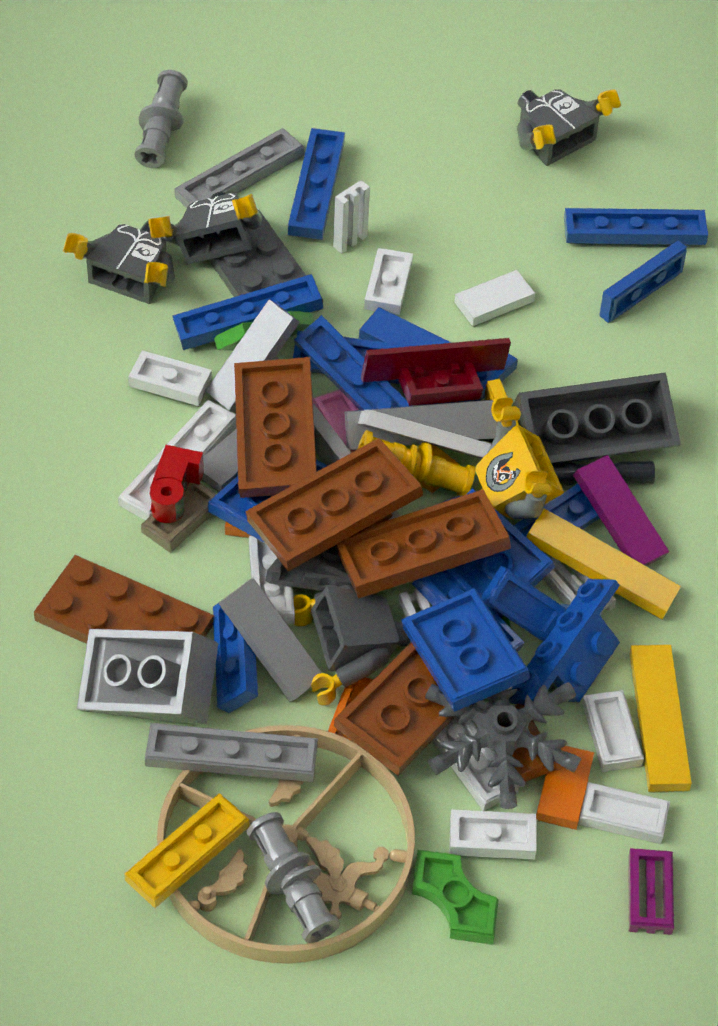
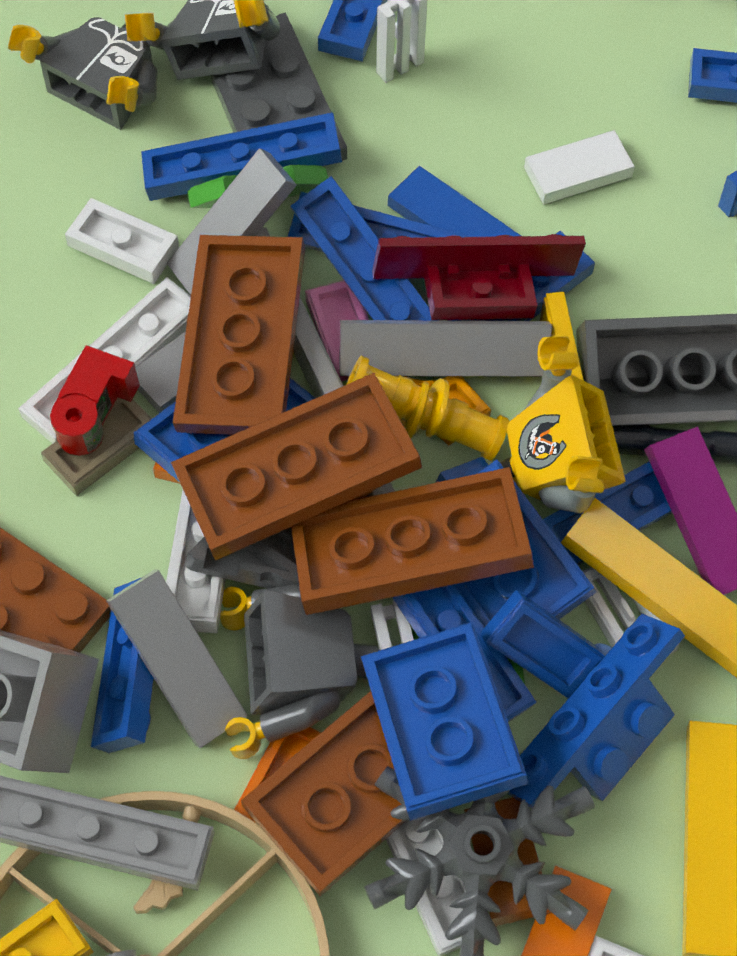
camera: 10 degrees right, 10 degrees up
white tile [358,410,491,459] -> none
white plate [364,248,413,315] -> none
white tile [582,690,644,772] -> none

